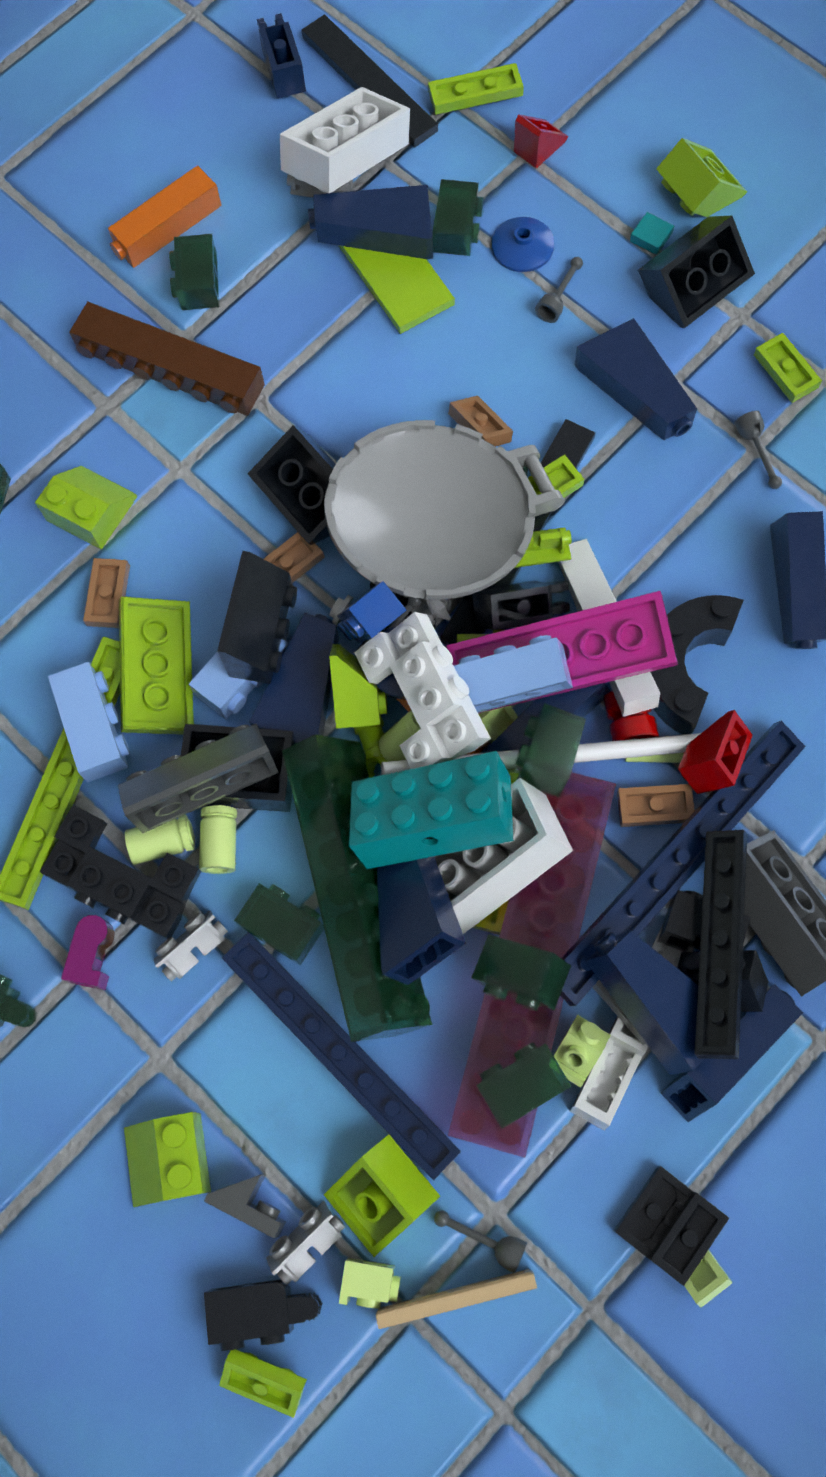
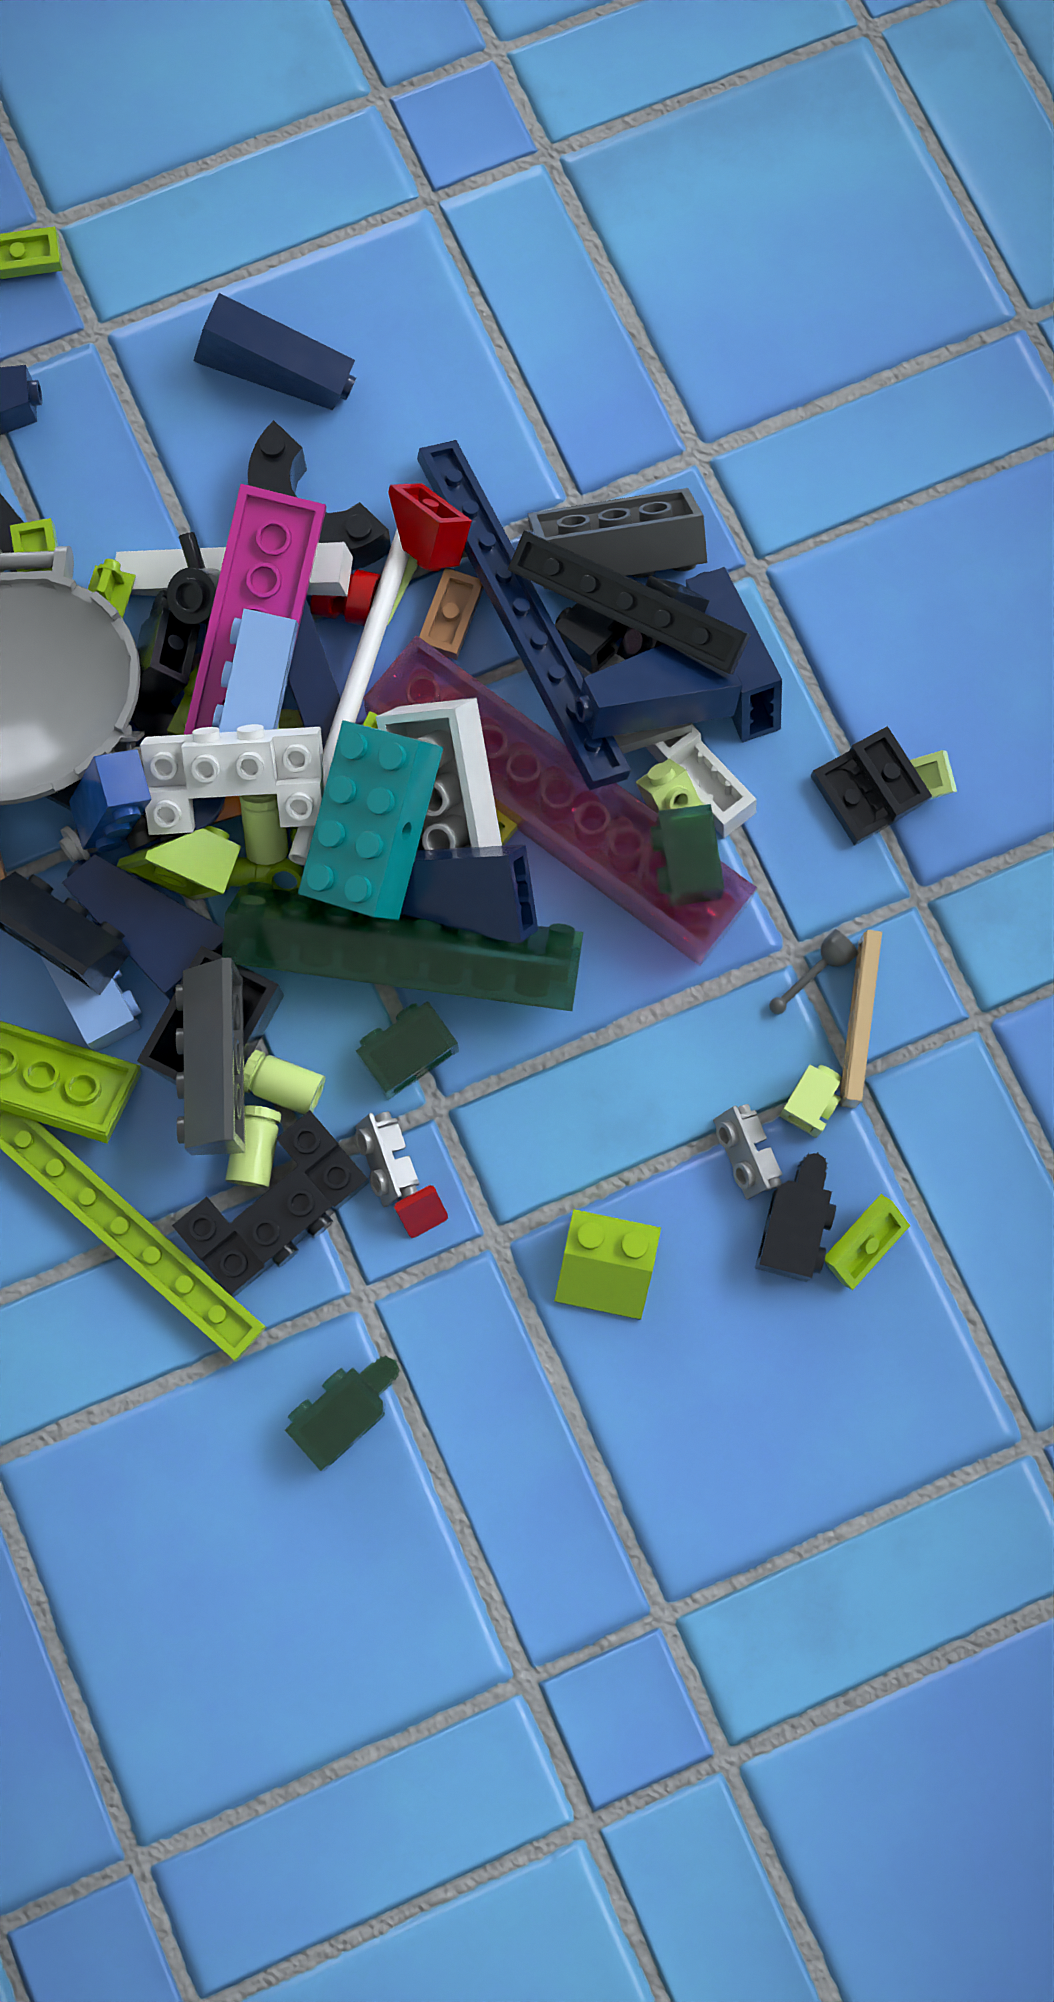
camera: 75 degrees left, 5 degrees up
light blue brick [48,662,130,782] -> none
magenta leg [61,915,115,990] -> none
dark grey slope [204,1174,286,1238] -> none
dark blue plate [222,932,461,1181] -> none
lime slope [323,1134,440,1257] -> none
clear green brick [471,934,571,1012] -> none
clear green brick [514,703,586,797] -> none
dark grey hinge [734,411,782,489] -> none
none -> black piece [167,532,221,624]
none -> red slope [394,1185,448,1238]

